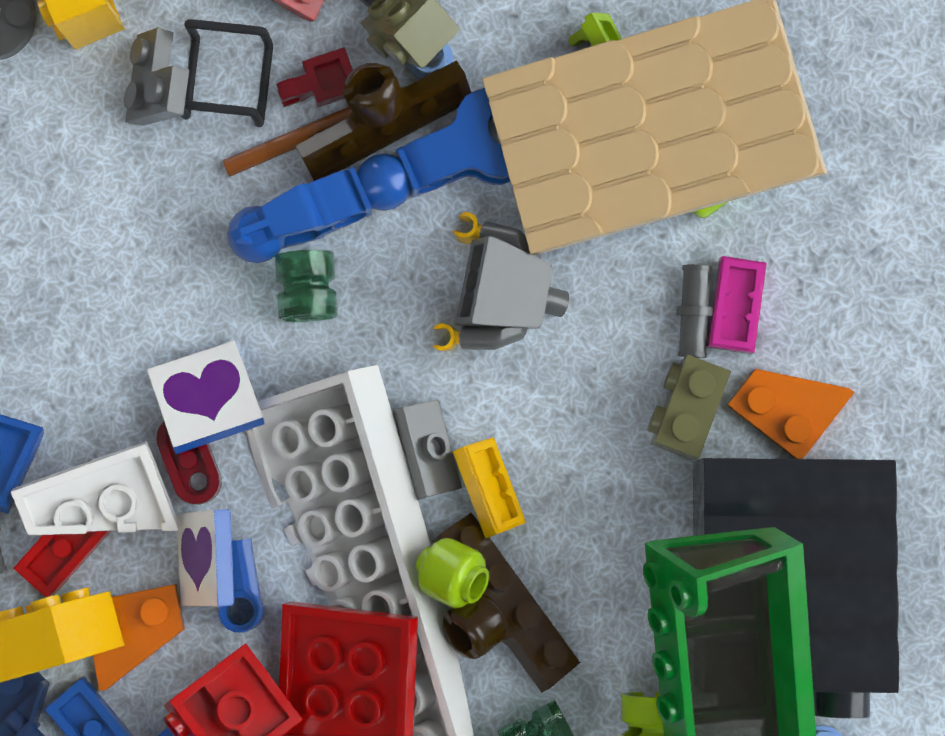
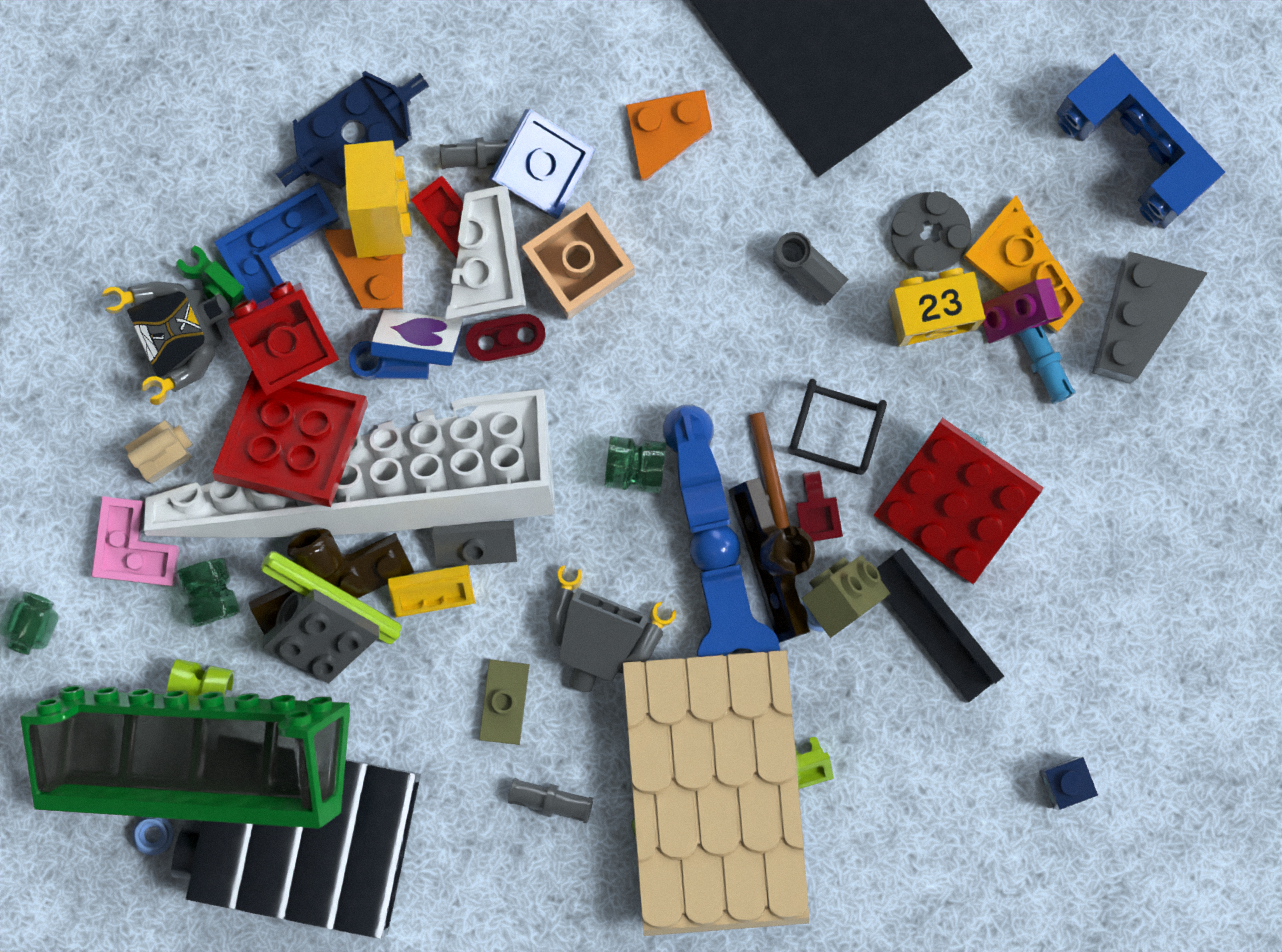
camera: 100 degrees right, 0 degrees up
dark grey plate [124,27,189,126] -> none
tile [147,340,265,454] -> none
lime head [416,538,489,608] -> none
olive brick [647,354,731,461] -> none
dark pink plate [707,256,767,354] -> none
orange wing [726,369,855,459] -> none
none -> lime axle [261,551,402,644]
none -> dark grey plate [263,589,379,684]
none -> olive plate [479,659,530,745]
none -> light nougat brick [522,201,635,320]
none -> dark grey piece [773,232,849,306]

